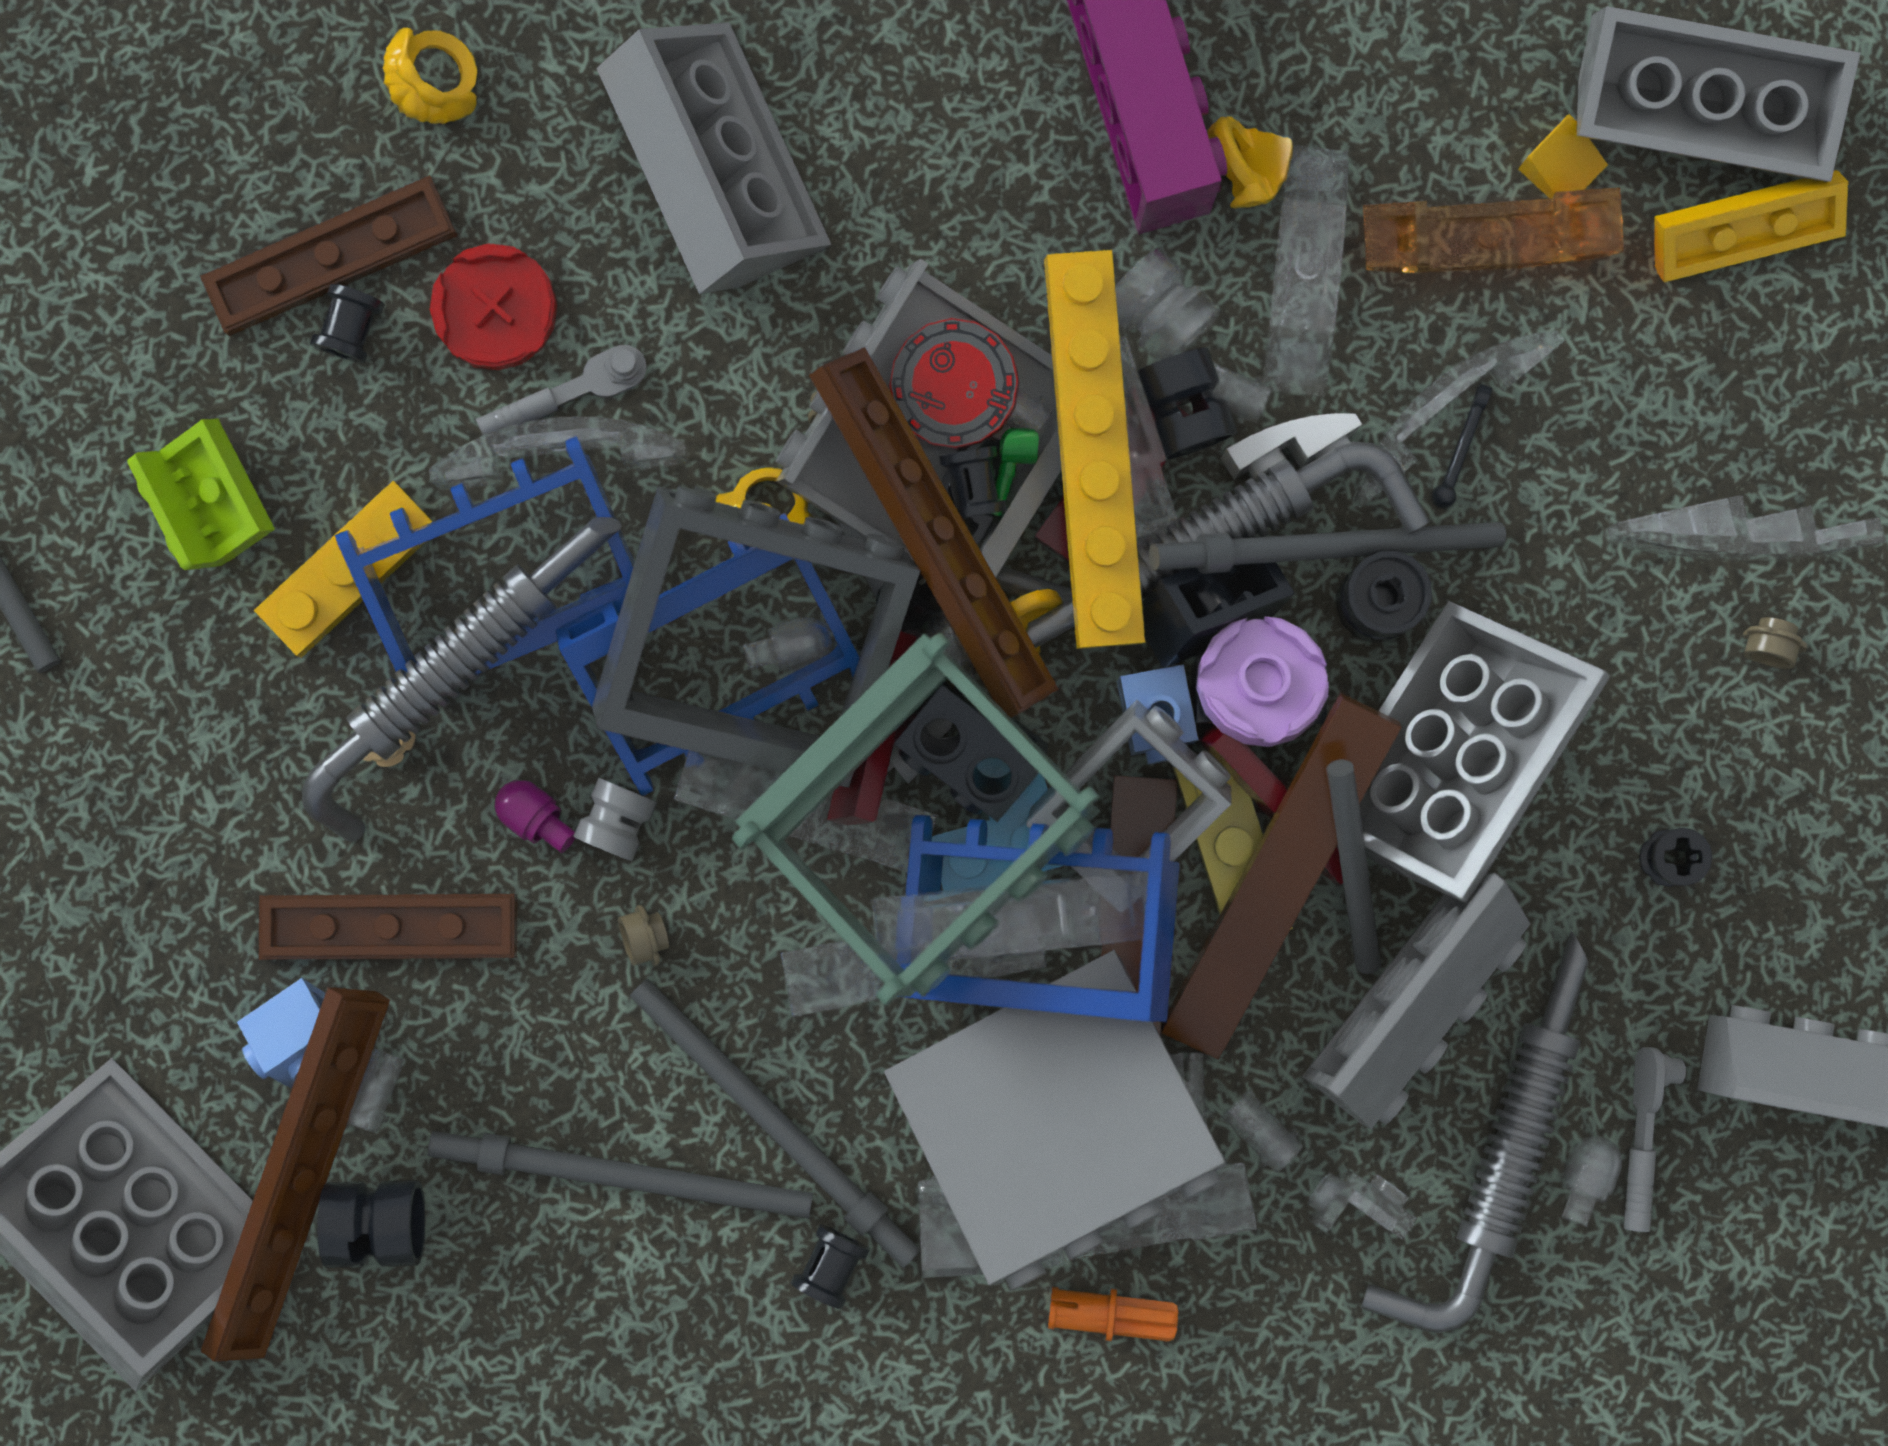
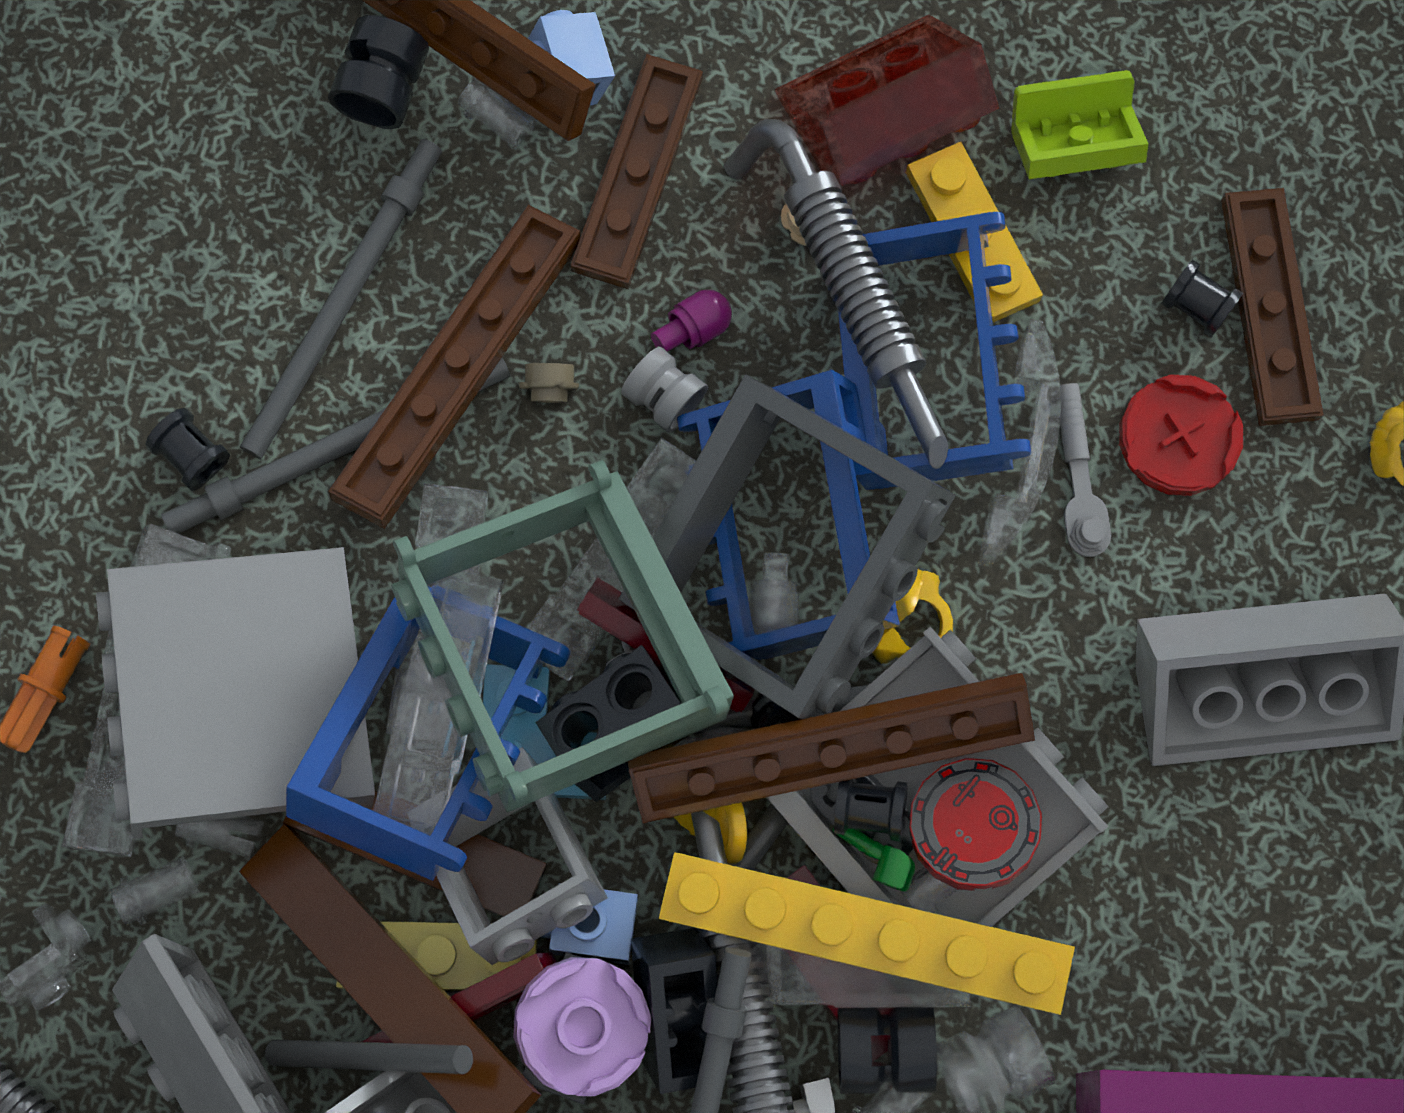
camera: 100 degrees right, 10 degrees down
none -> reddish brown tile [328,205,581,529]
none -> clear red slope [775,14,999,186]

